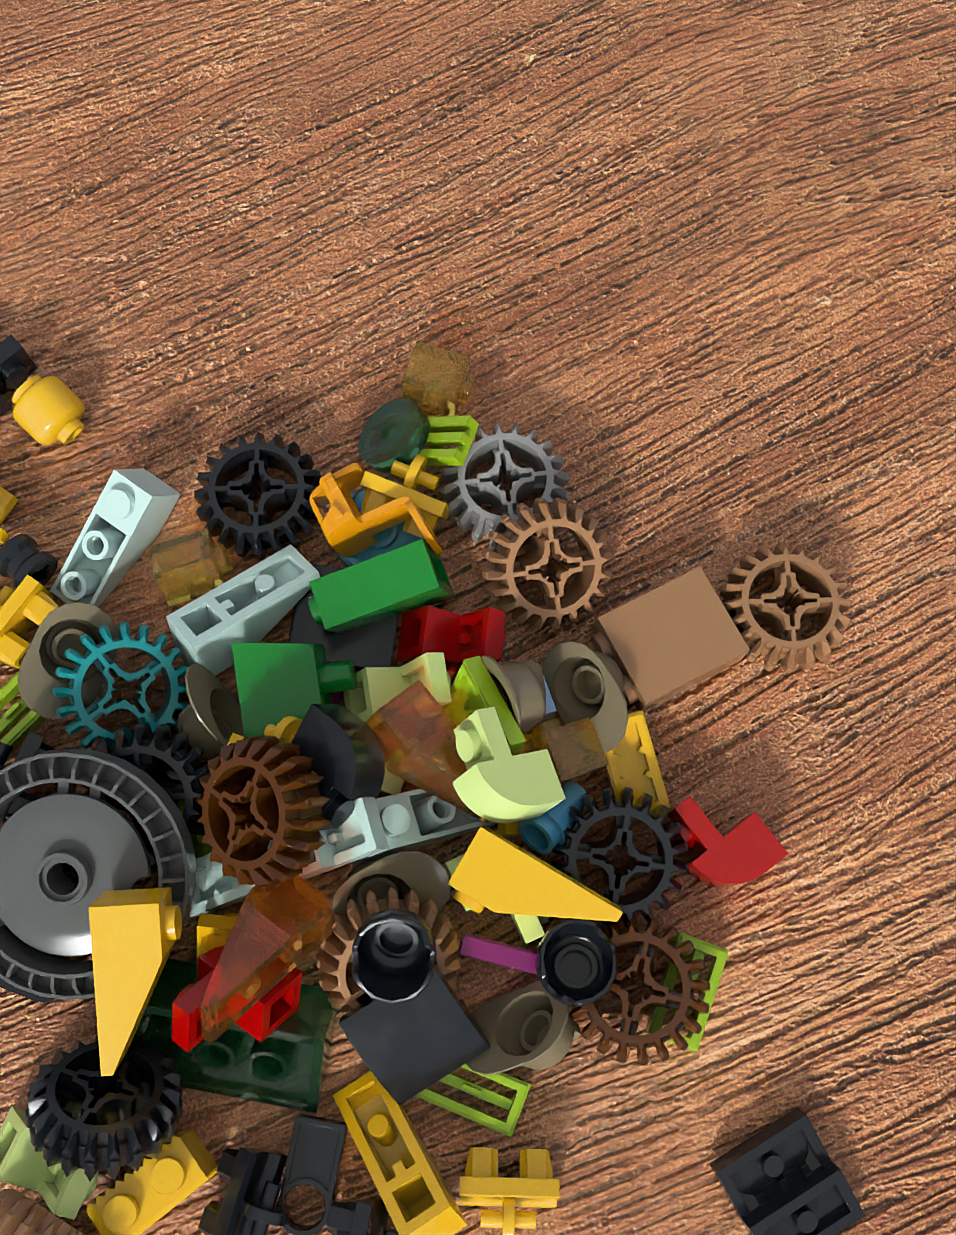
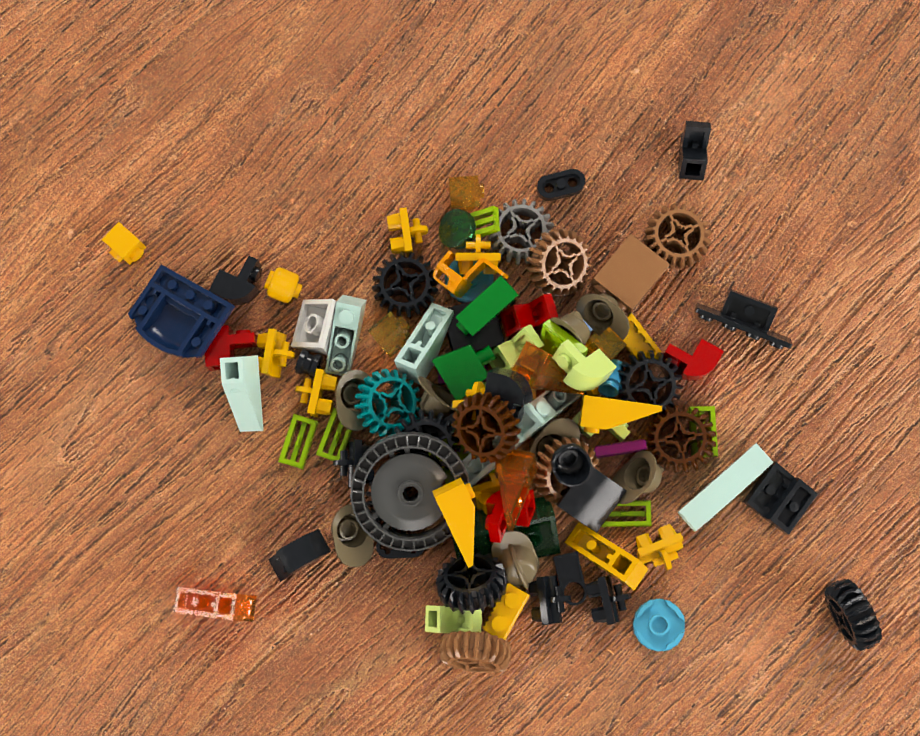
camera: 15 degrees left, 5 degrees up
black hair [535,918,617,1006] -> none
none -> white slope [291,299,337,355]
none -> yellow hips [387,207,428,257]
none -> dark tan piece [491,530,540,589]
none -> black plate [537,169,585,201]
none -> light aqua slope [677,443,774,532]
none -> black brick [678,121,711,180]
none -> black bracket [695,289,793,349]

